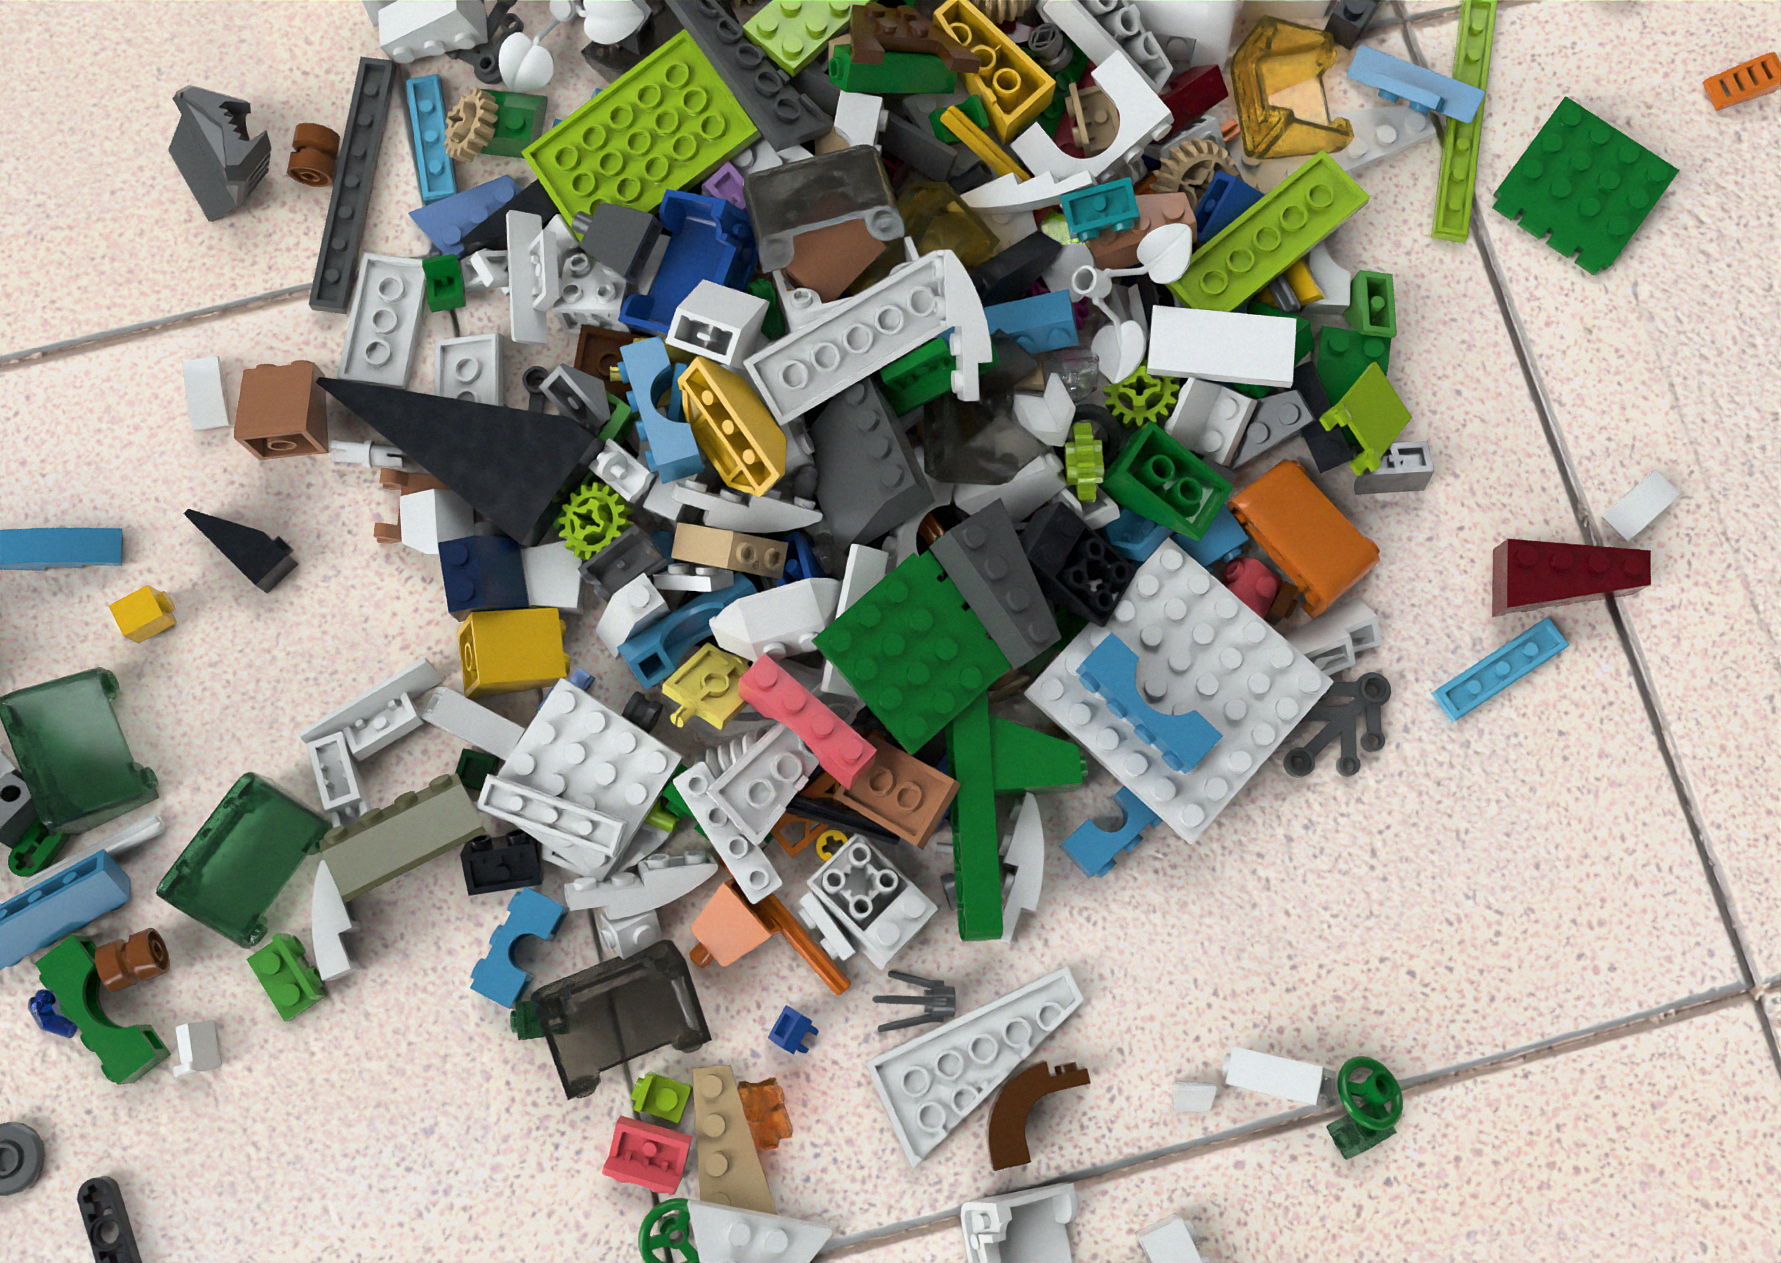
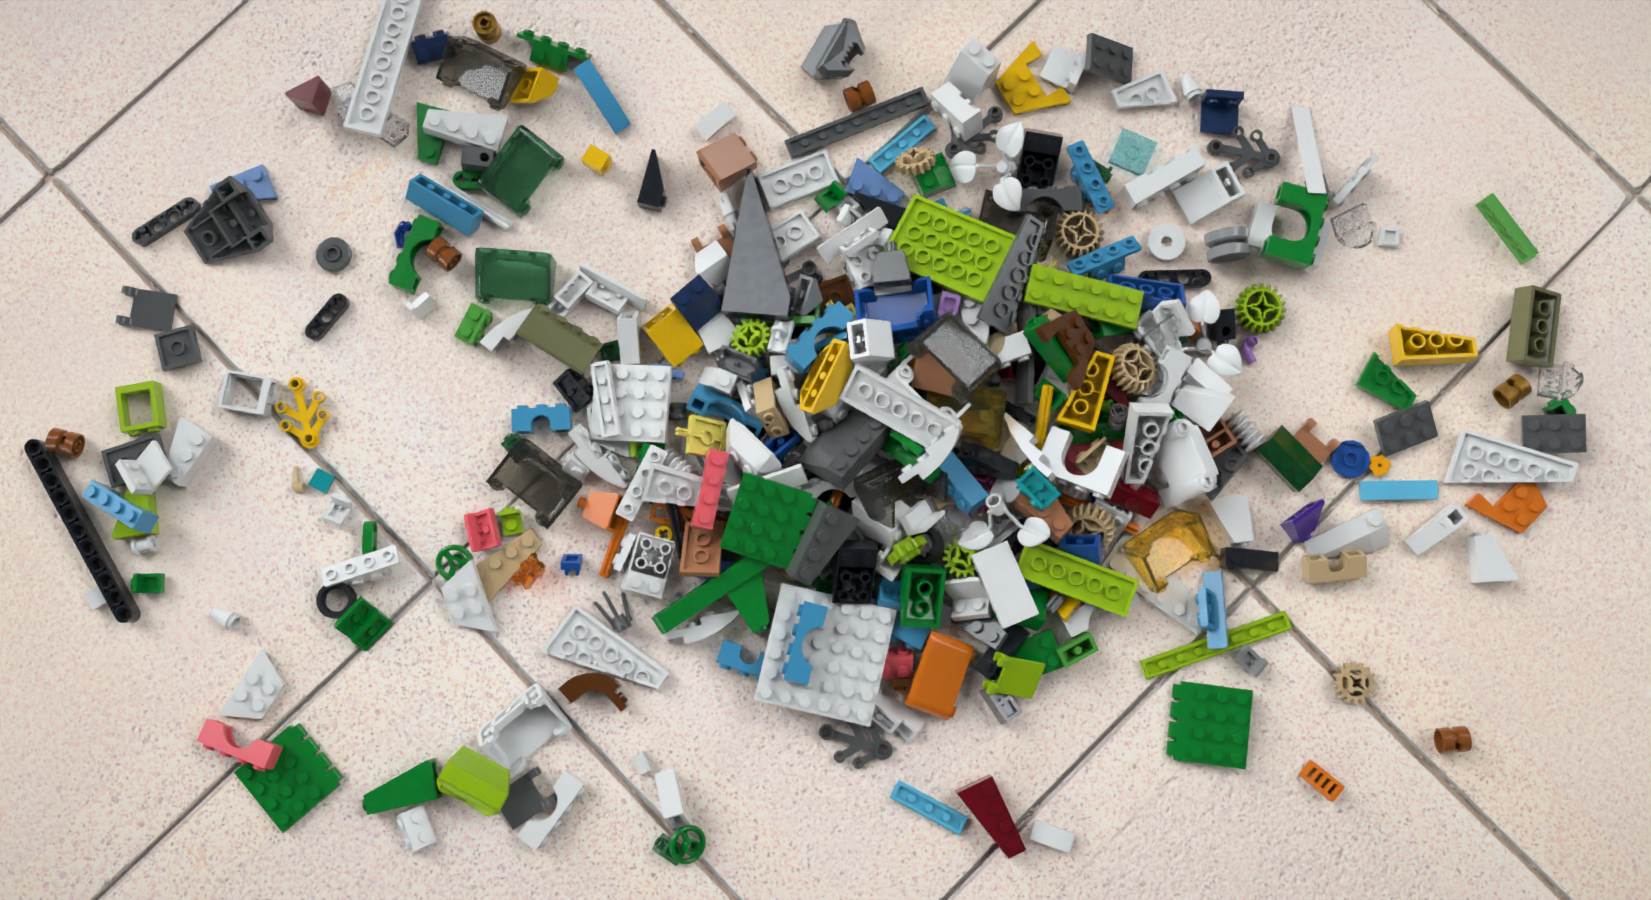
camera: 60 degrees right, 5 degrees up
none -> light grey bracket [1232,643,1268,677]

